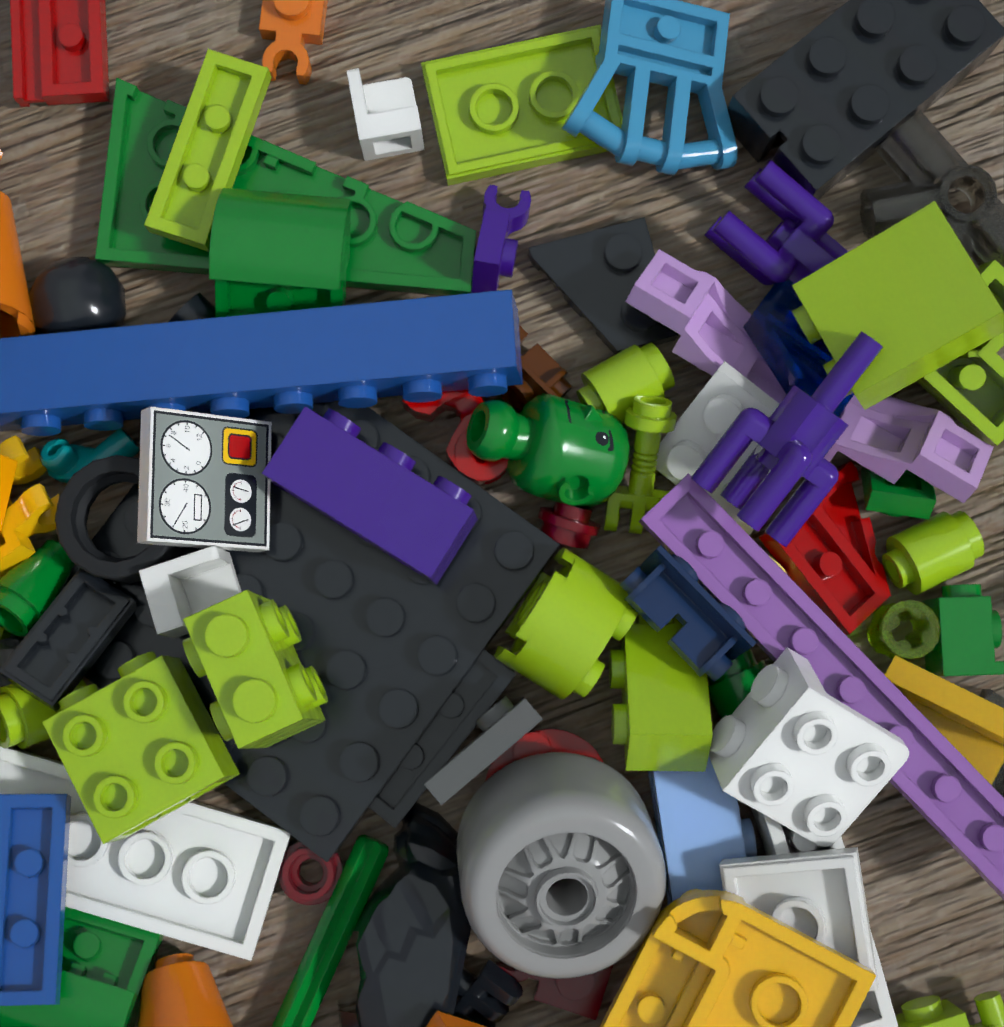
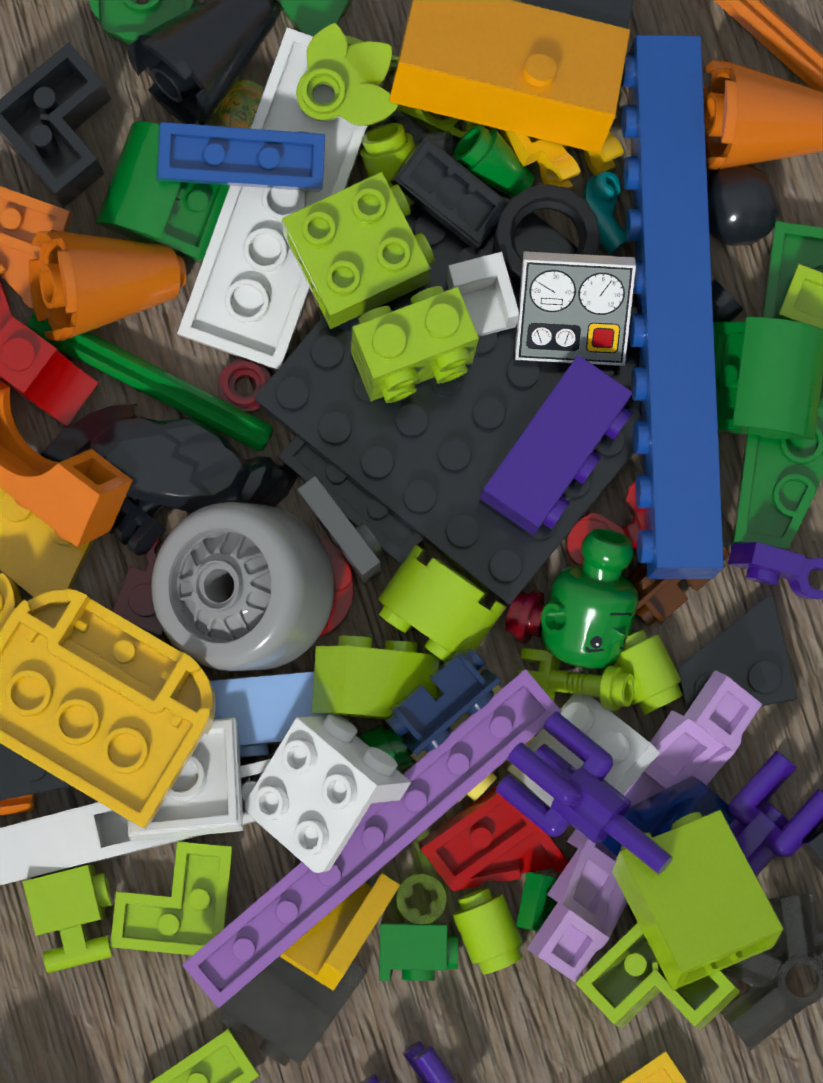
camera: 95 degrees right, 0 degrees up
none -> lime plate [110,841,234,956]

